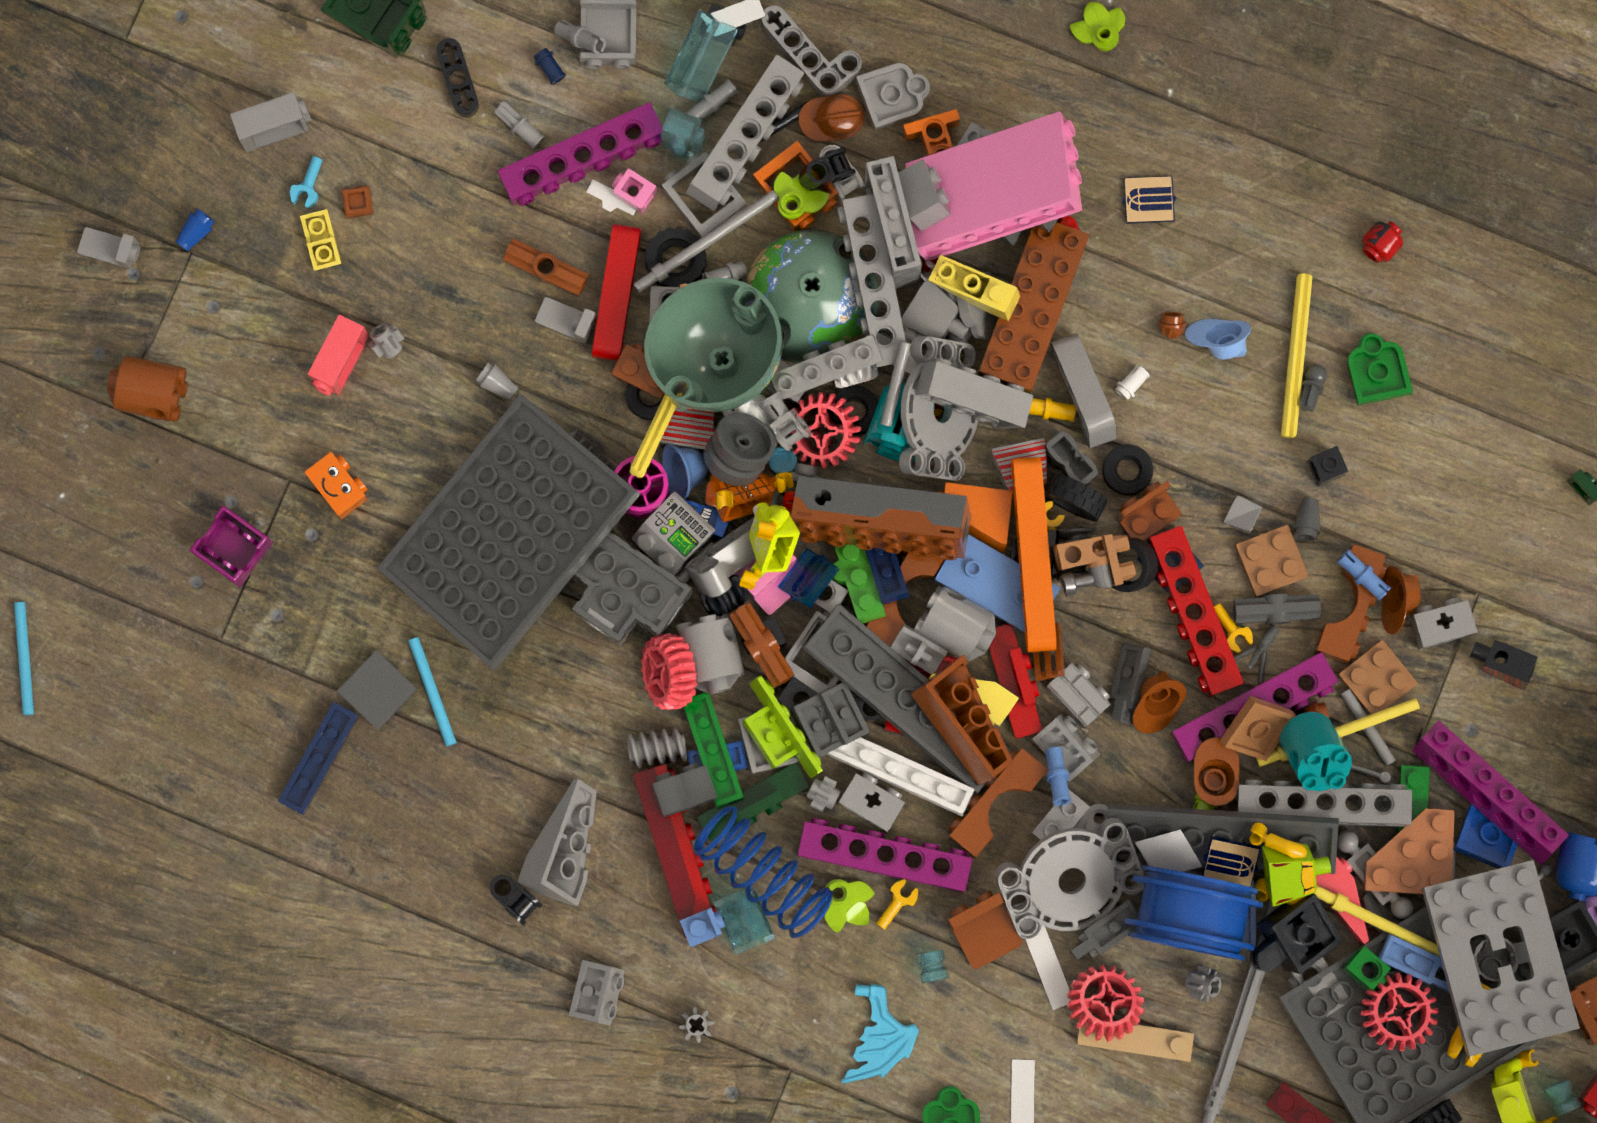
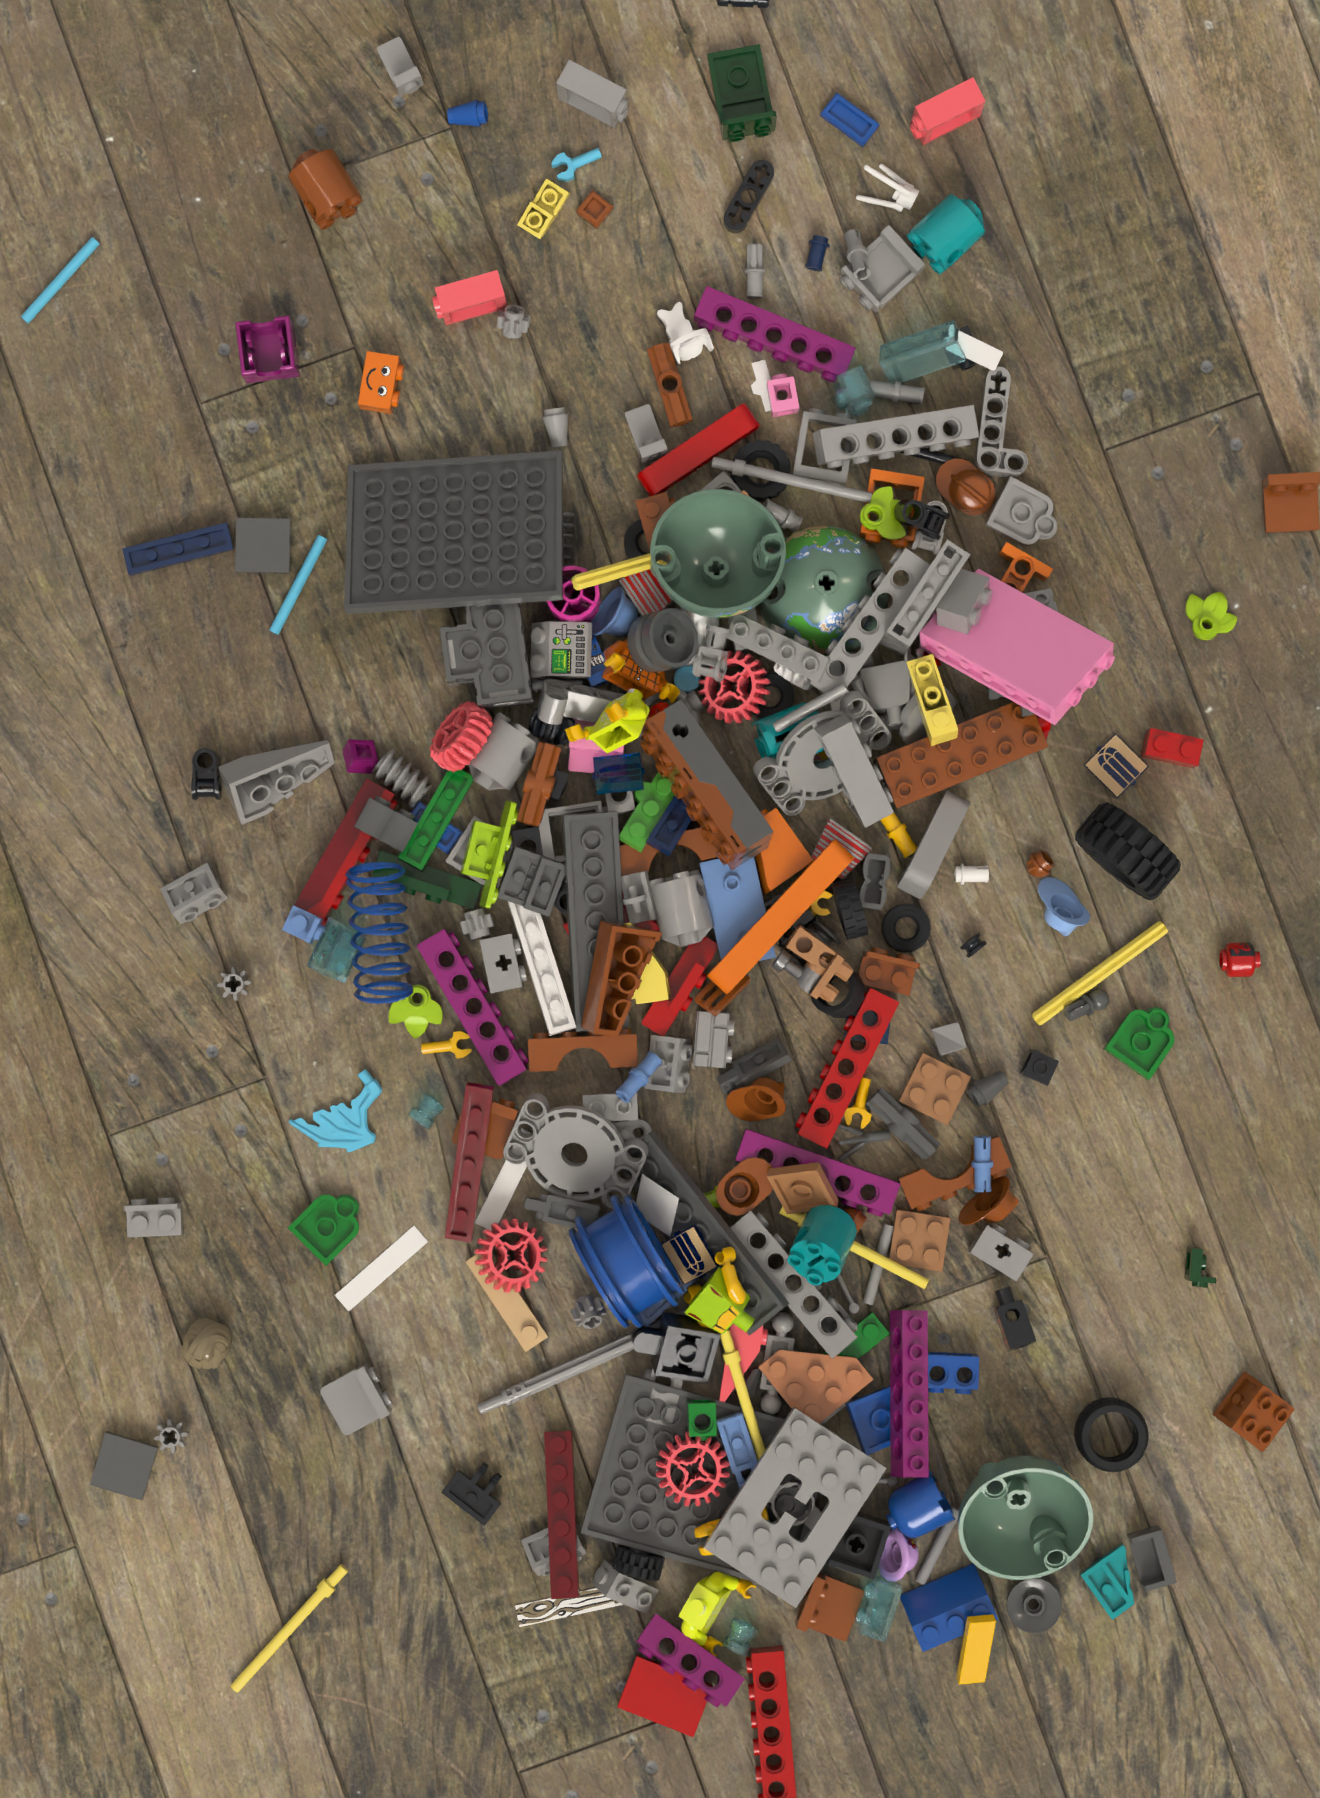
camera: 55 degrees right, 5 degrees up
none -> magenta slope [343,739,378,774]
none -> dark red plate [445,1082,494,1243]
none -> white hair [657,302,714,365]
none -> blue brick [928,1352,979,1394]
none -> black bush [960,932,987,958]
none -> black tyre [1075,802,1181,900]
none -> red brick [1140,728,1204,768]

